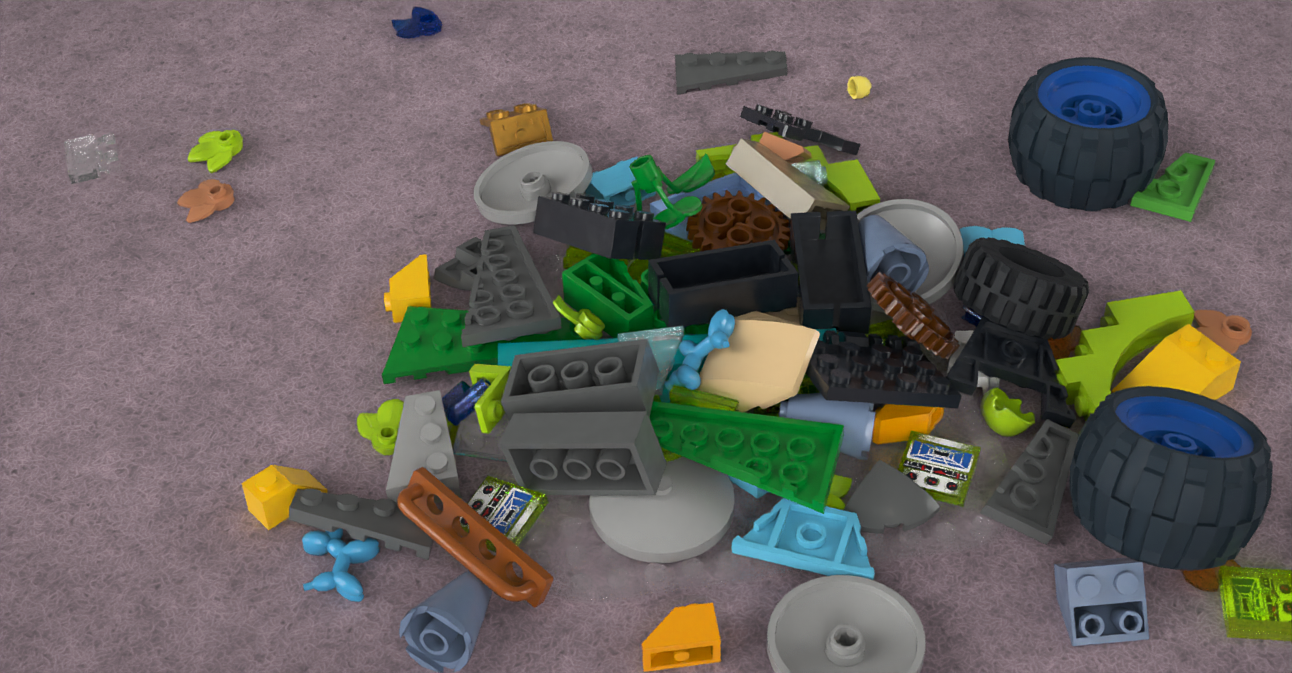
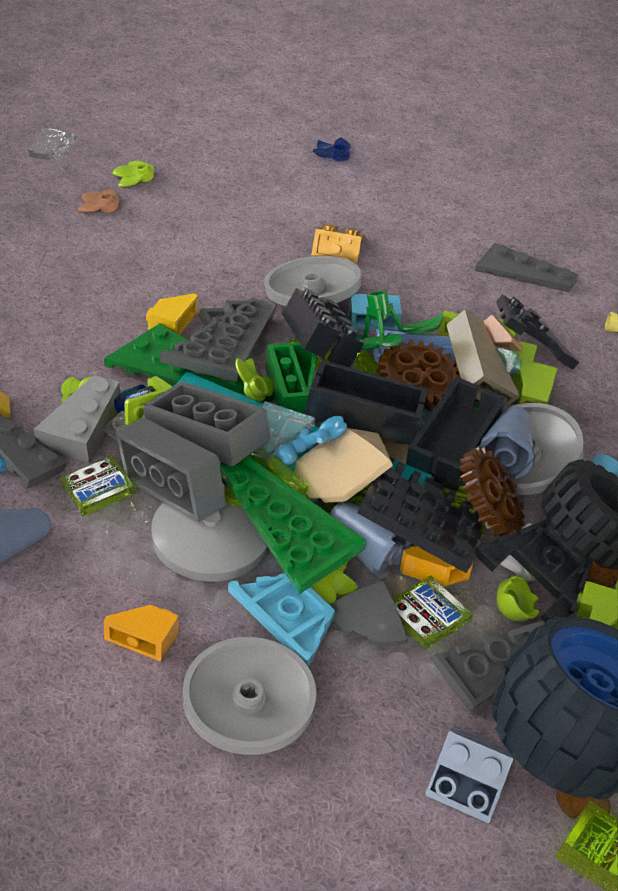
camera: 25 degrees right, 0 degrees up
dark orange piece [397,467,554,607] -> none

